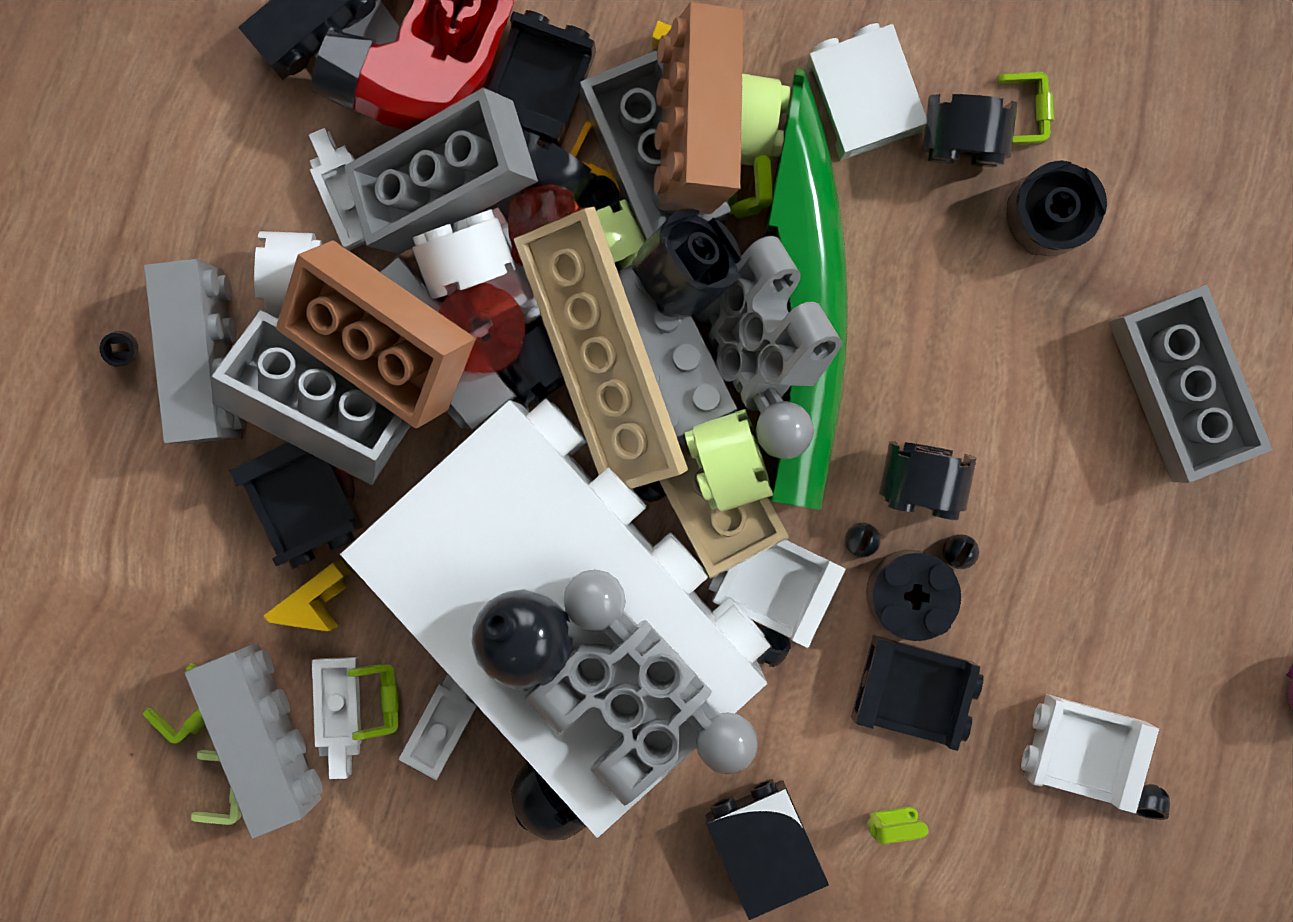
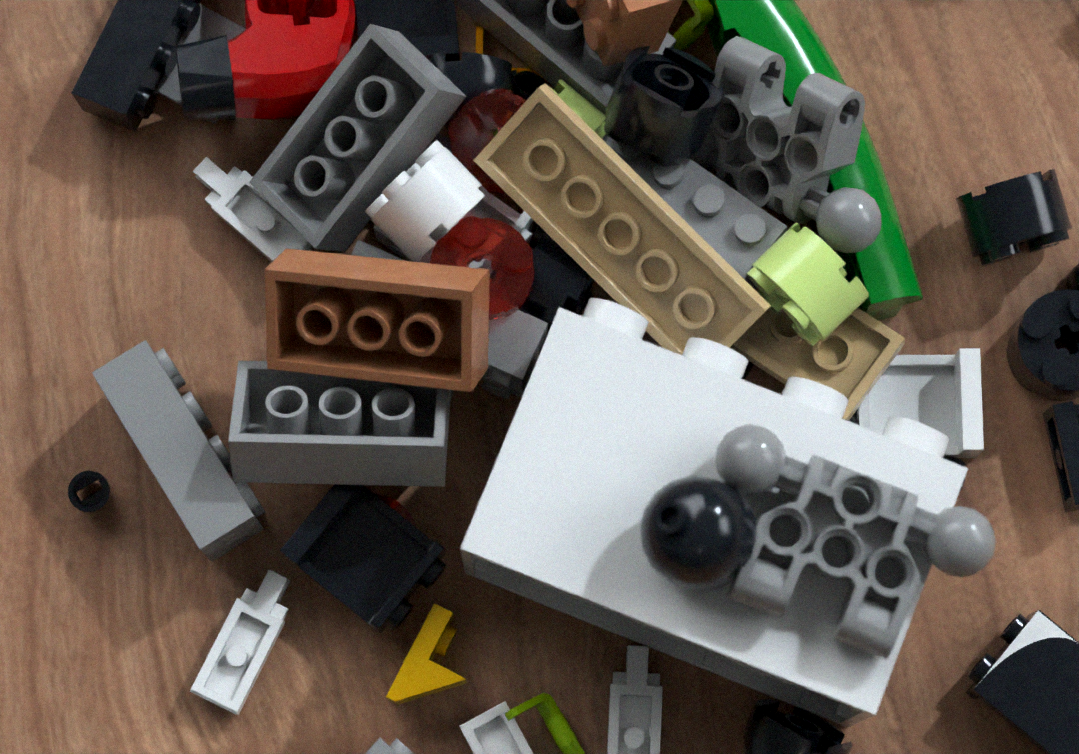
camera: 25 degrees left, 10 degrees down
white brick [254,231,322,319] -> none
black hinge [845,523,881,557] -> none
none -> white hinge [190,570,290,715]

